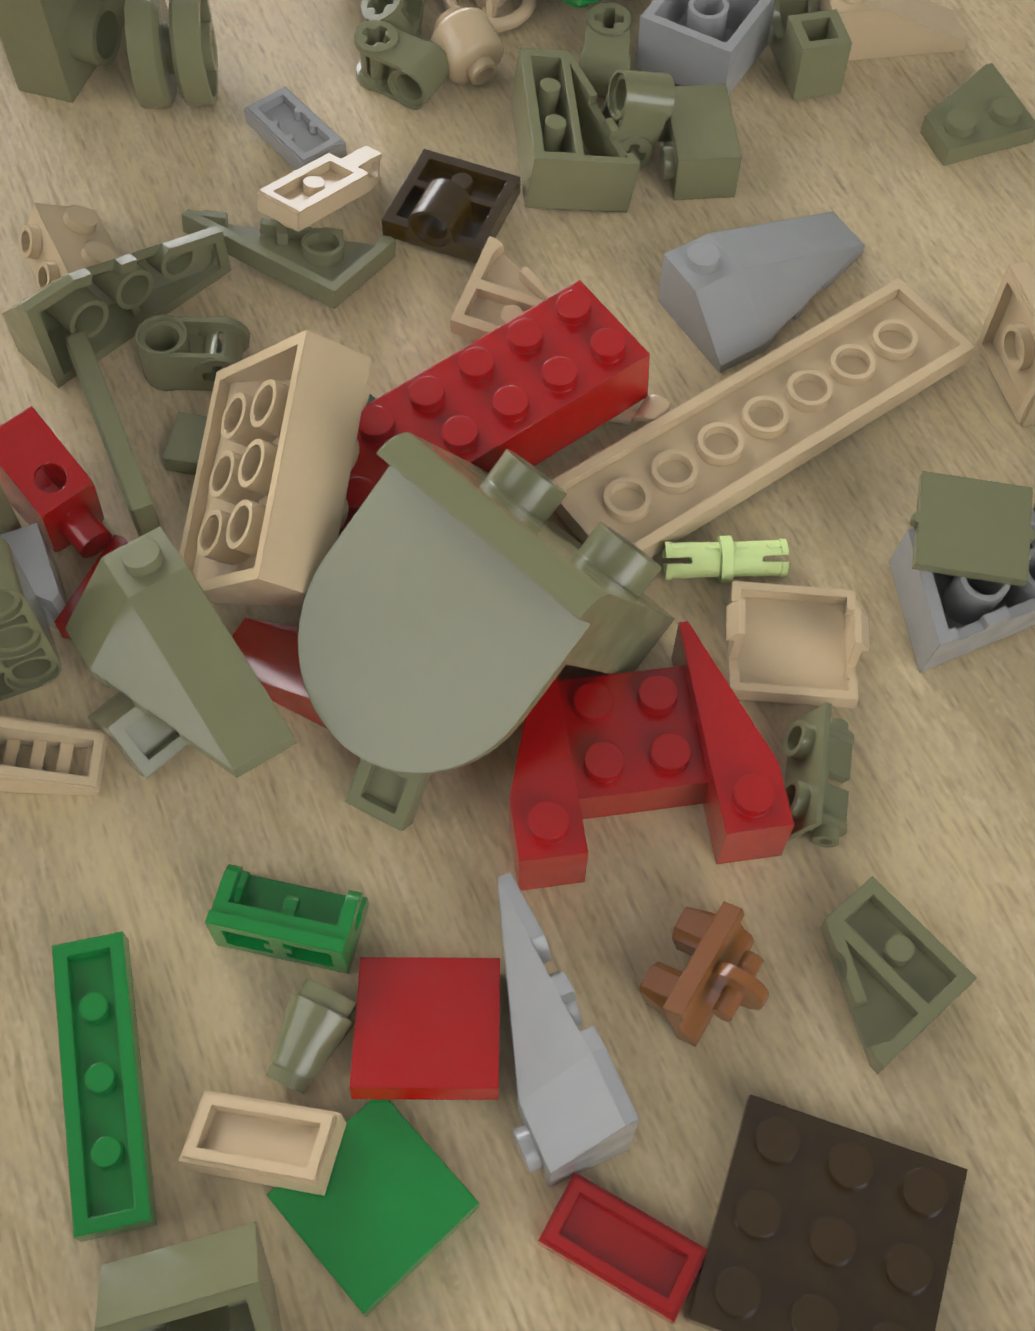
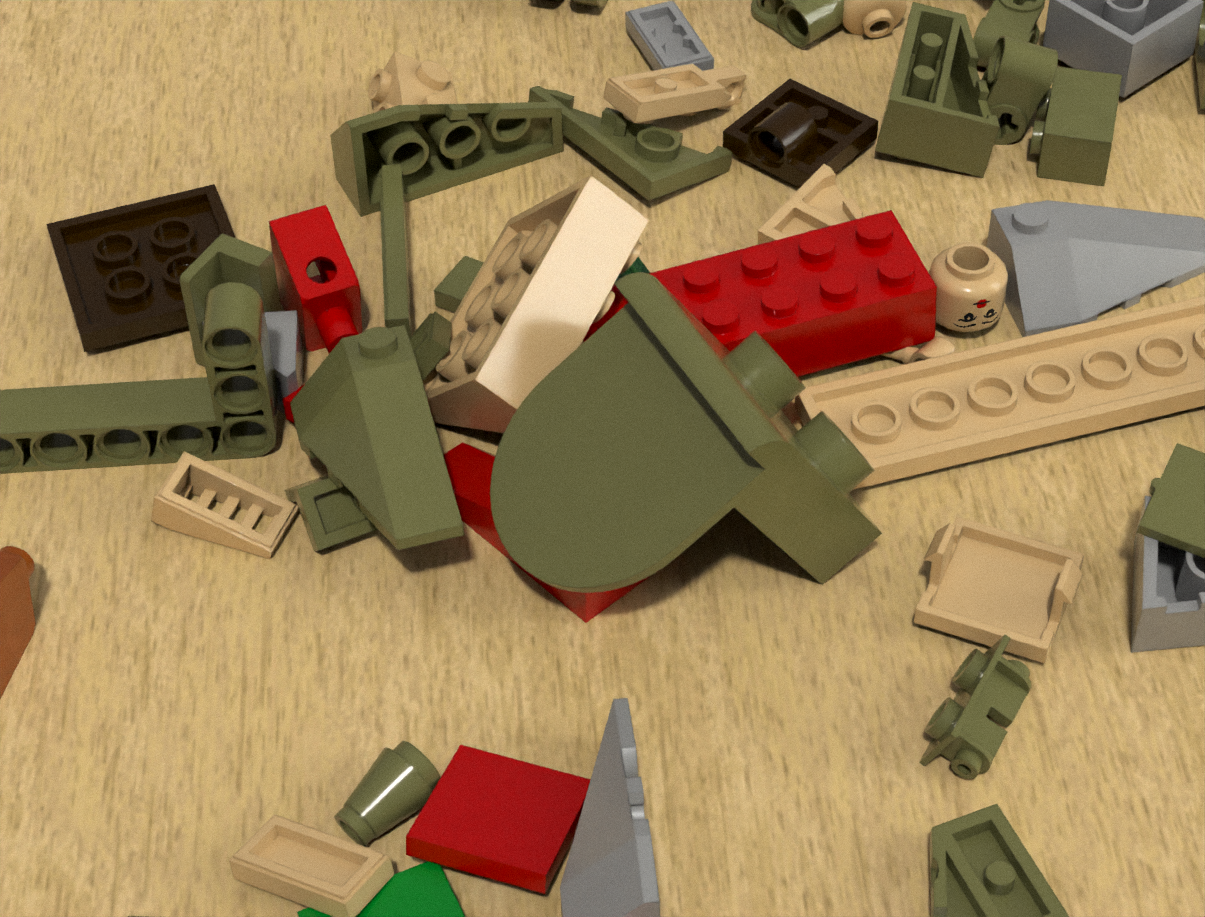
camera: 20 degrees right, 15 degrees down
green plate [52,931,157,1242] -> none
olive piece [135,314,250,392] -> none
green hinge [205,864,369,974] -> none
olive plate [345,758,431,831] -> none
red wedge [509,621,794,891] -> none
dark orange hips [639,901,769,1047] -> none
yellowish green pin [662,535,789,583] -> none
none -> olive tile [409,311,452,382]
none -> tan head [929,242,1008,333]

